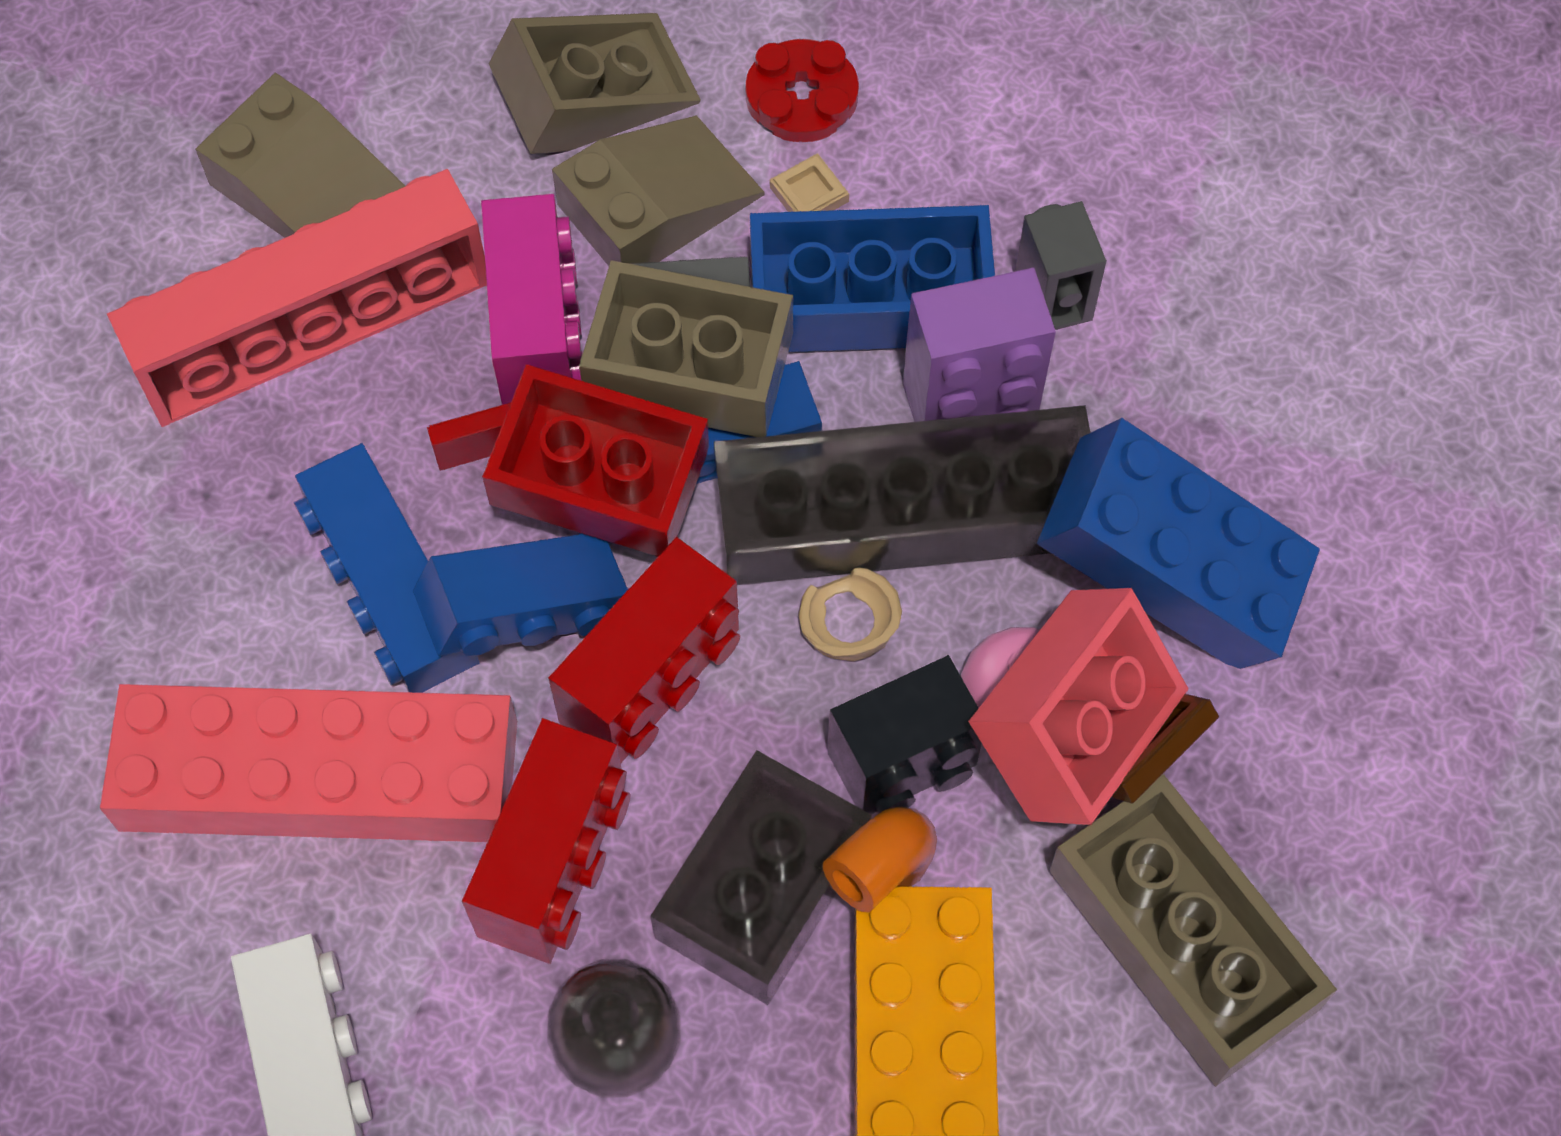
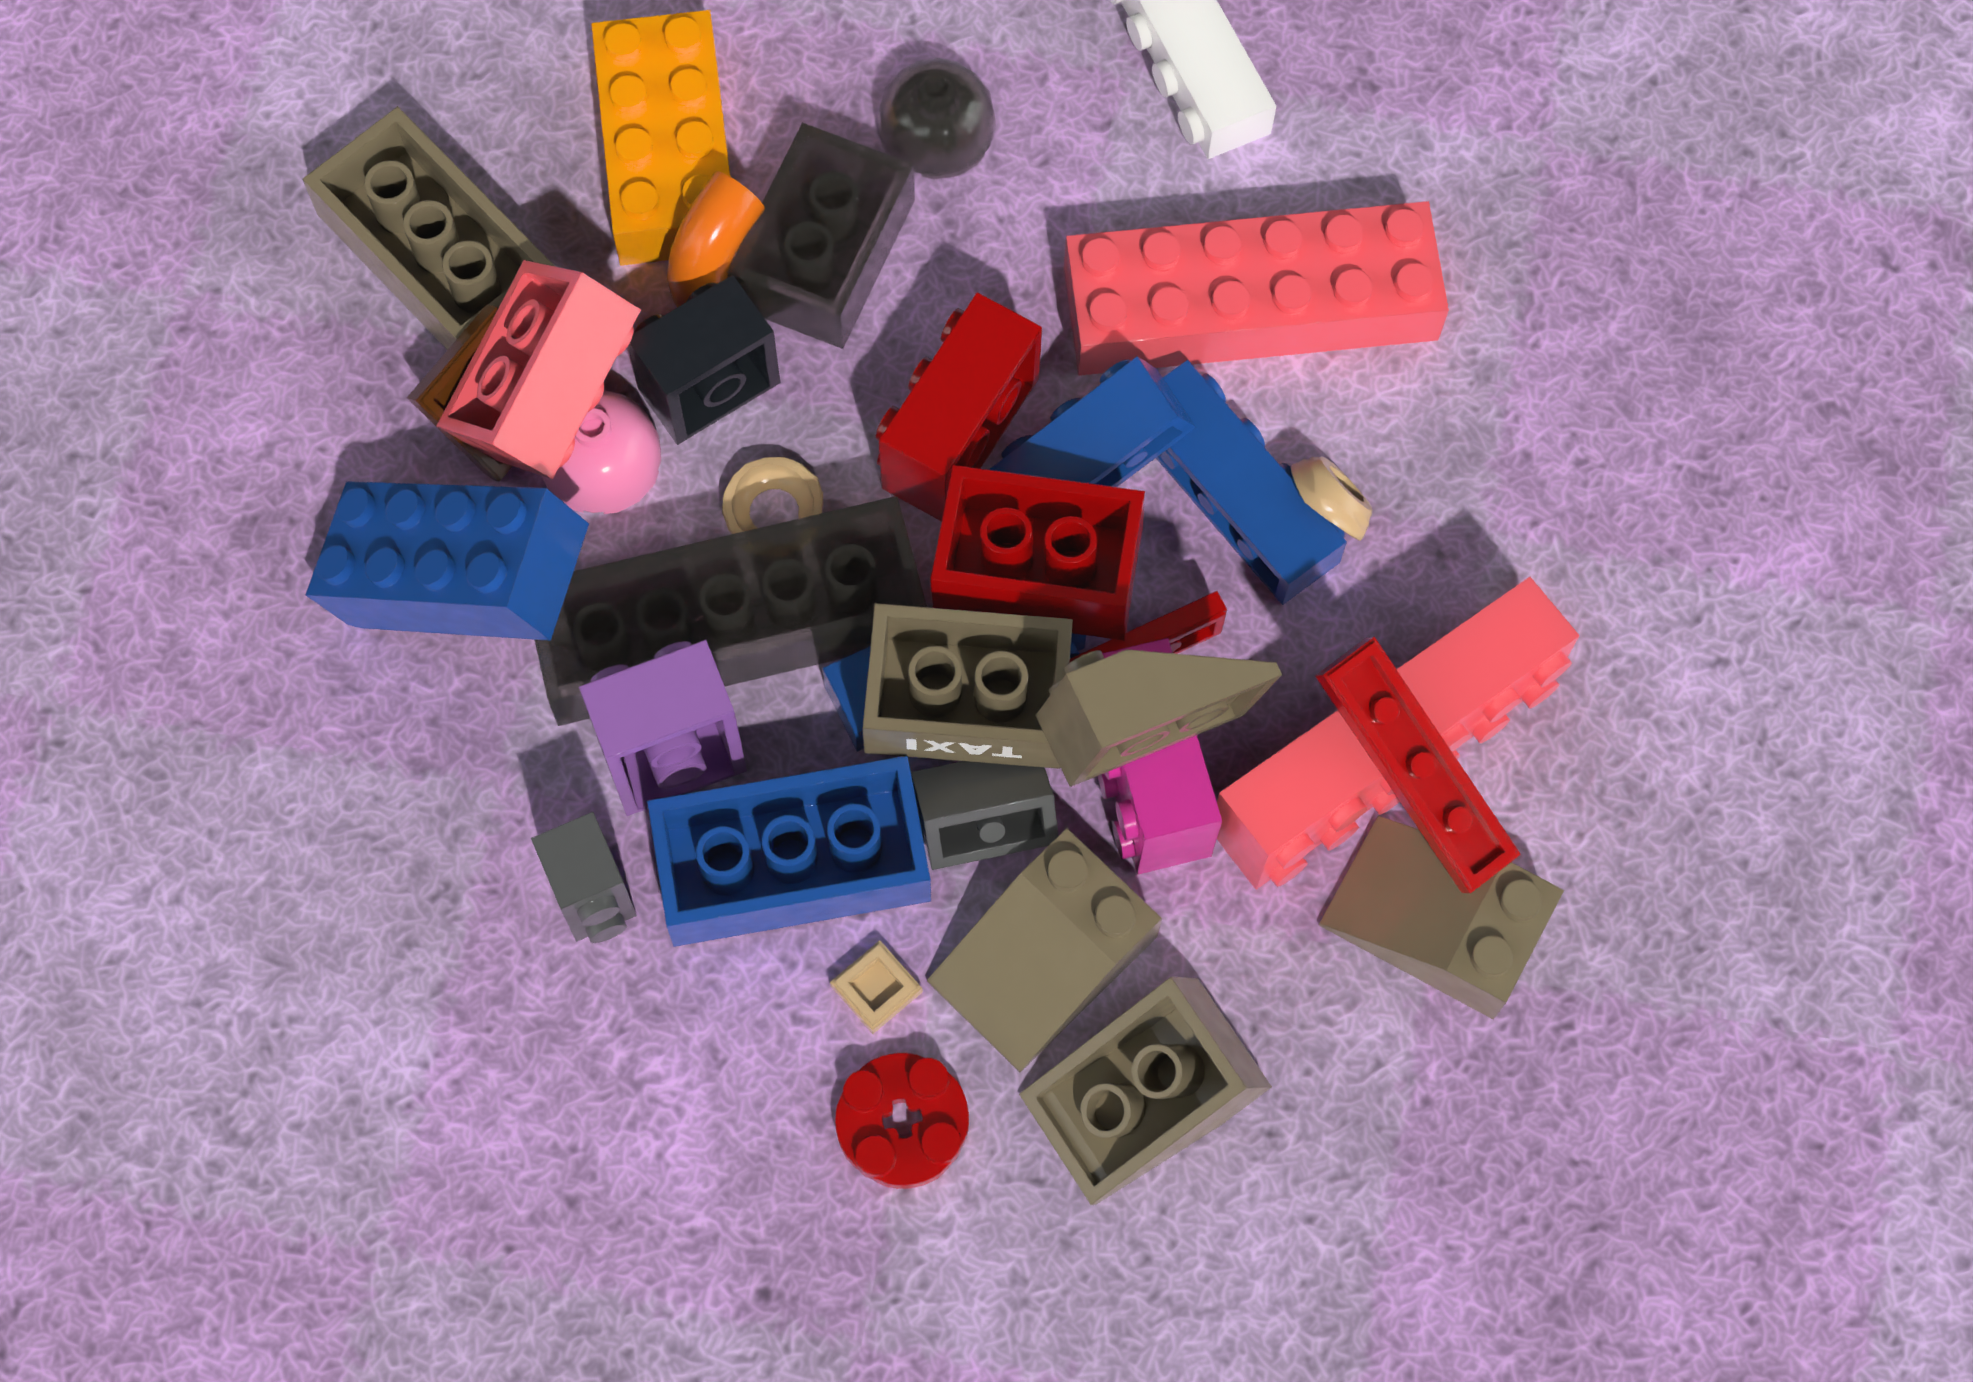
camera: 170 degrees right, 5 degrees up
red brick [462,718,631,964] -> none
none -> dark tan slope [1036,650,1282,787]
none -> tan piece [1290,457,1372,541]
none -> red tile [1315,636,1521,894]

